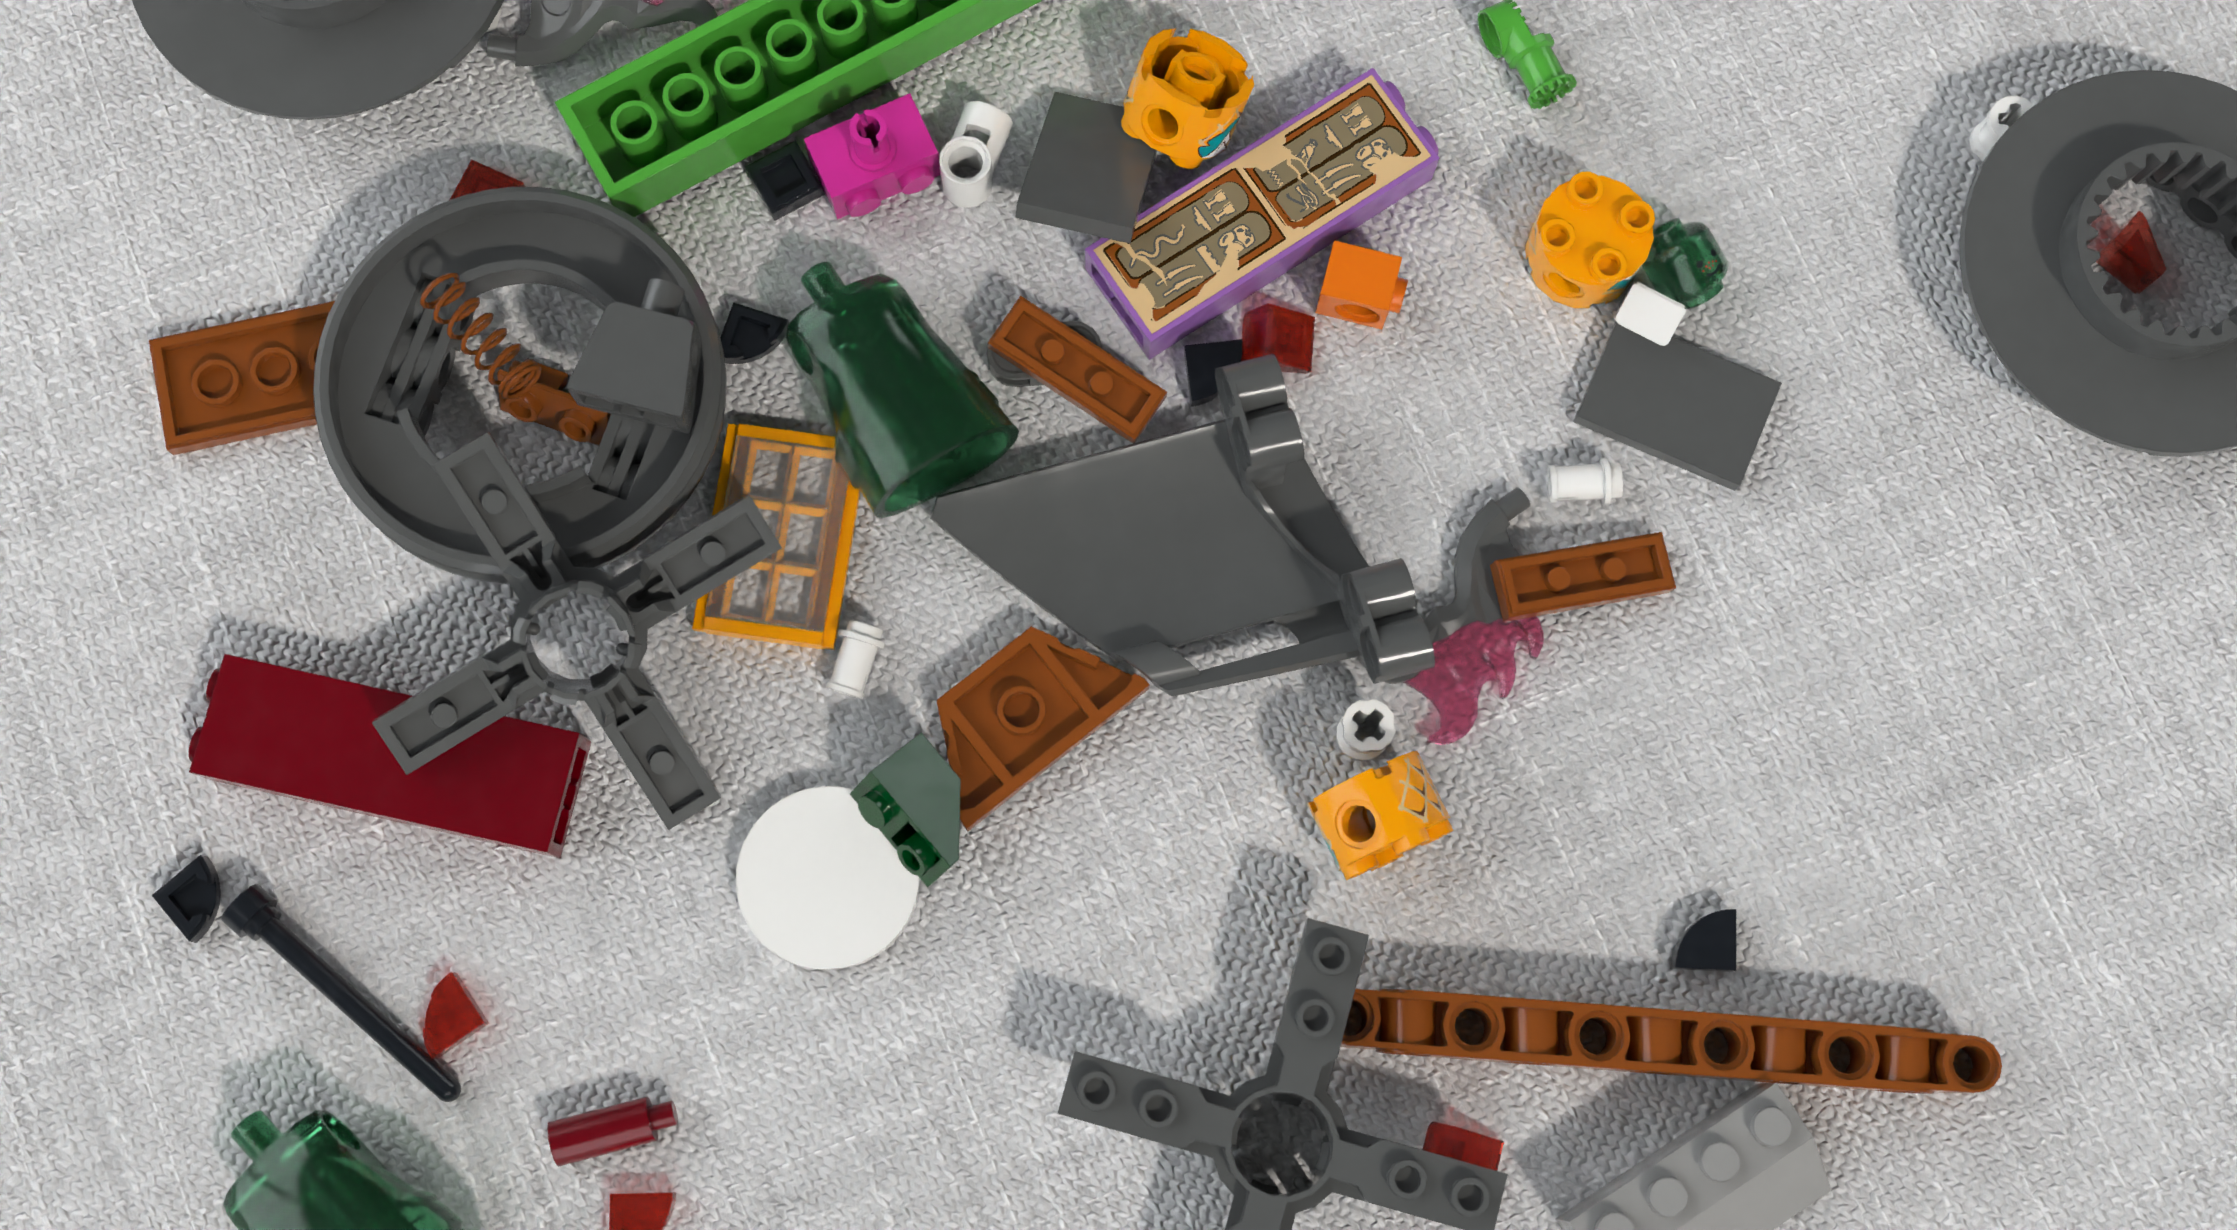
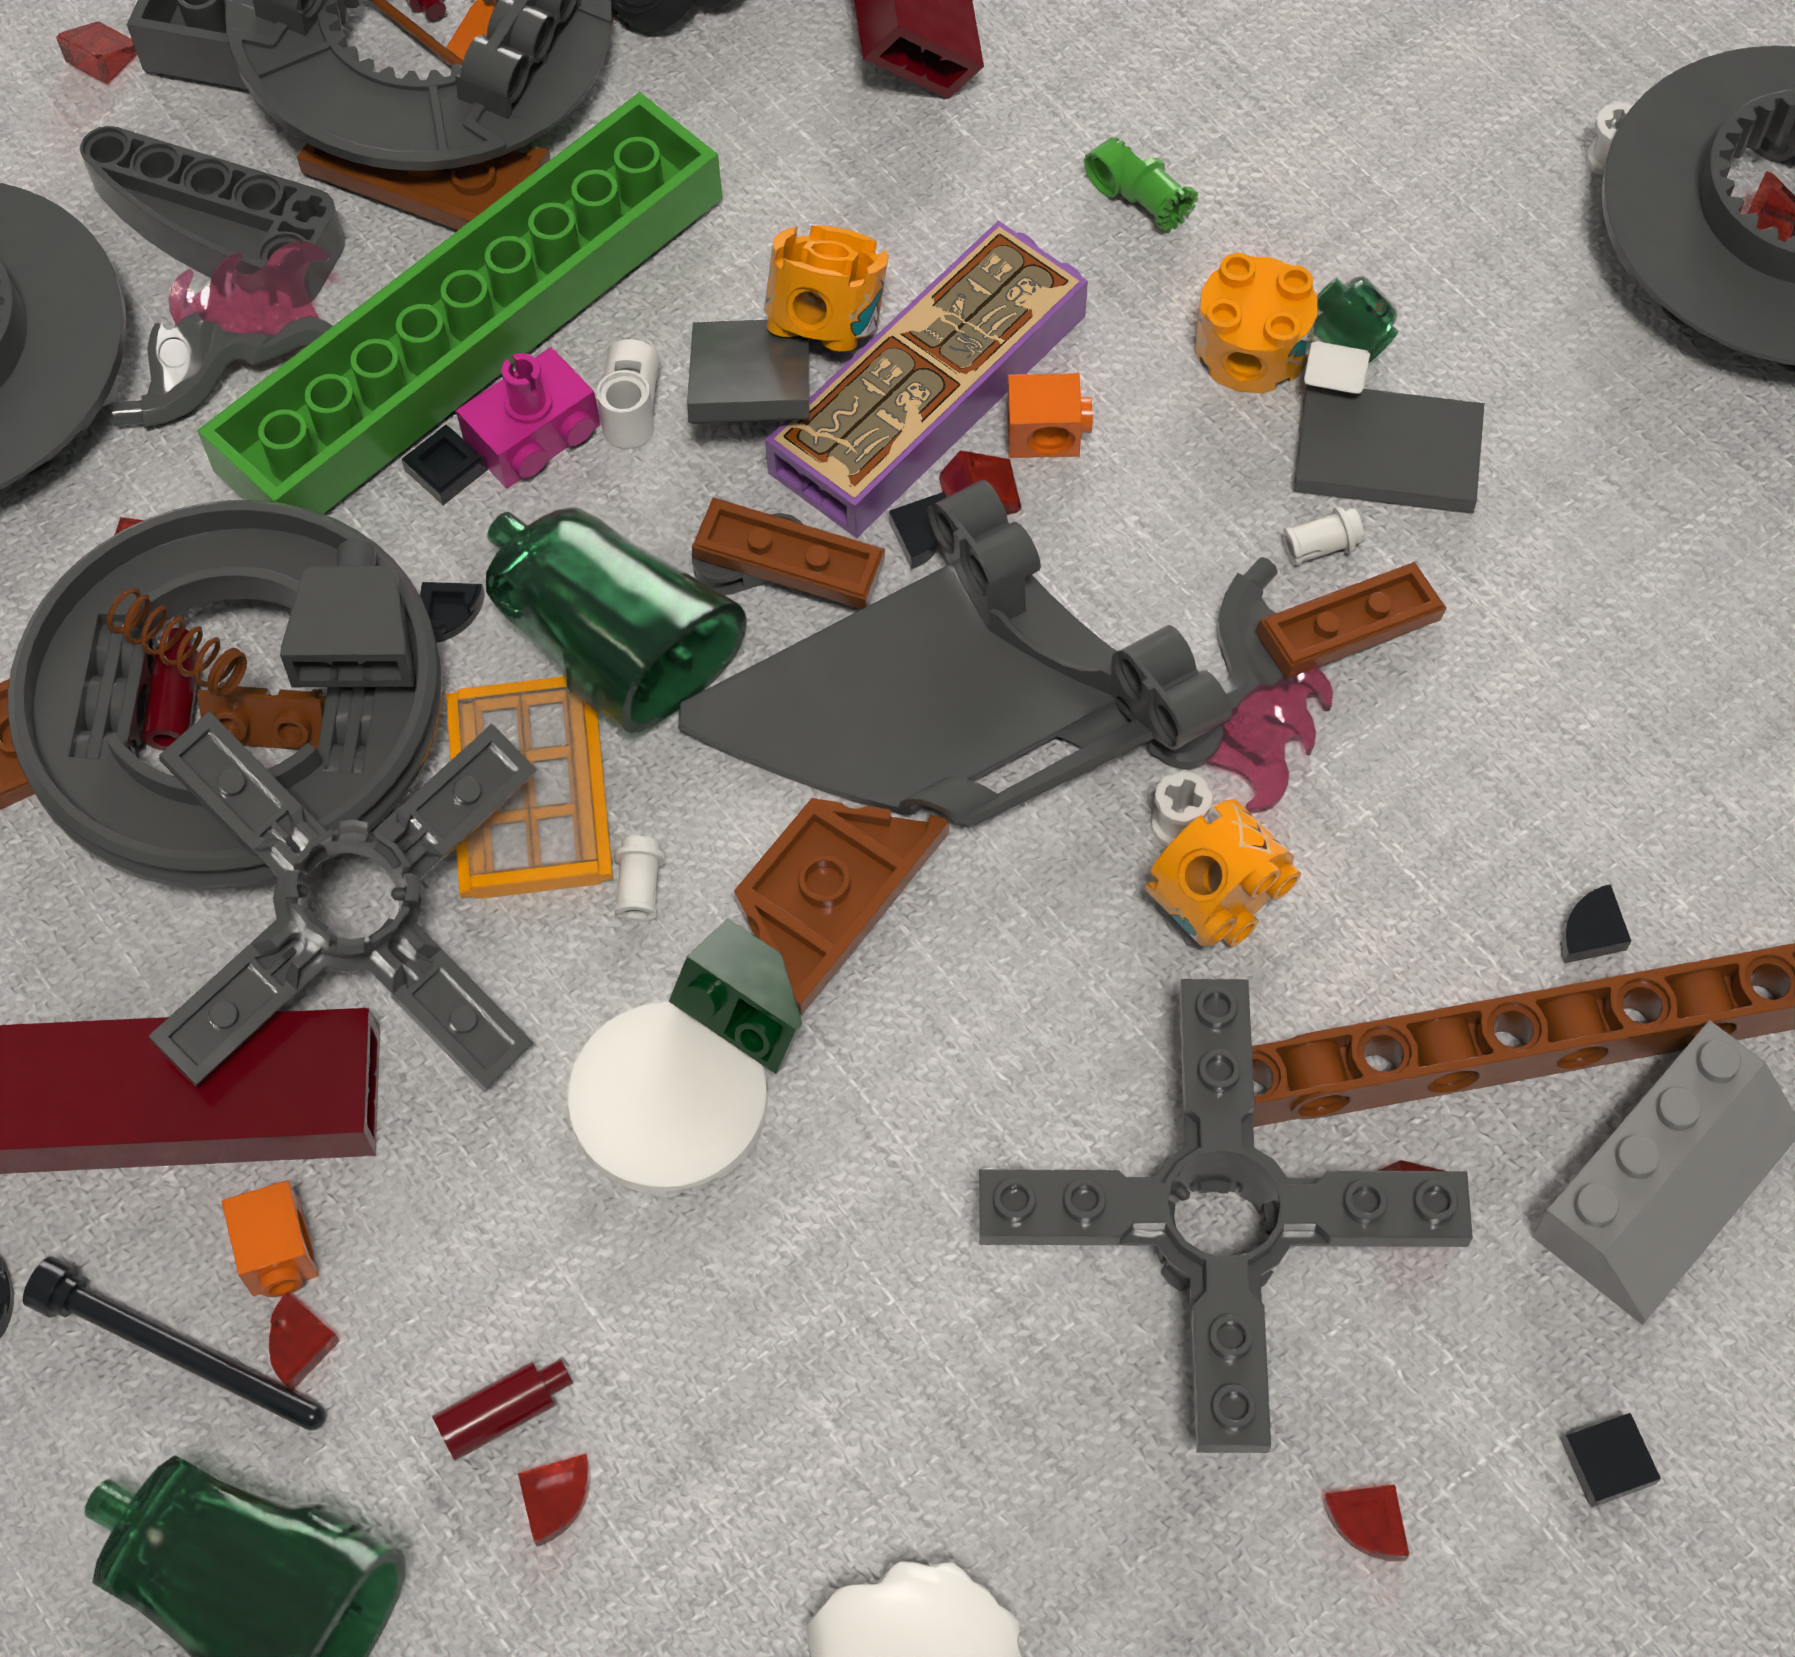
camera: 10 degrees left, 15 degrees down
none -> dark red cylinder [142,628,199,751]
none -> orange brick [221,1180,319,1297]

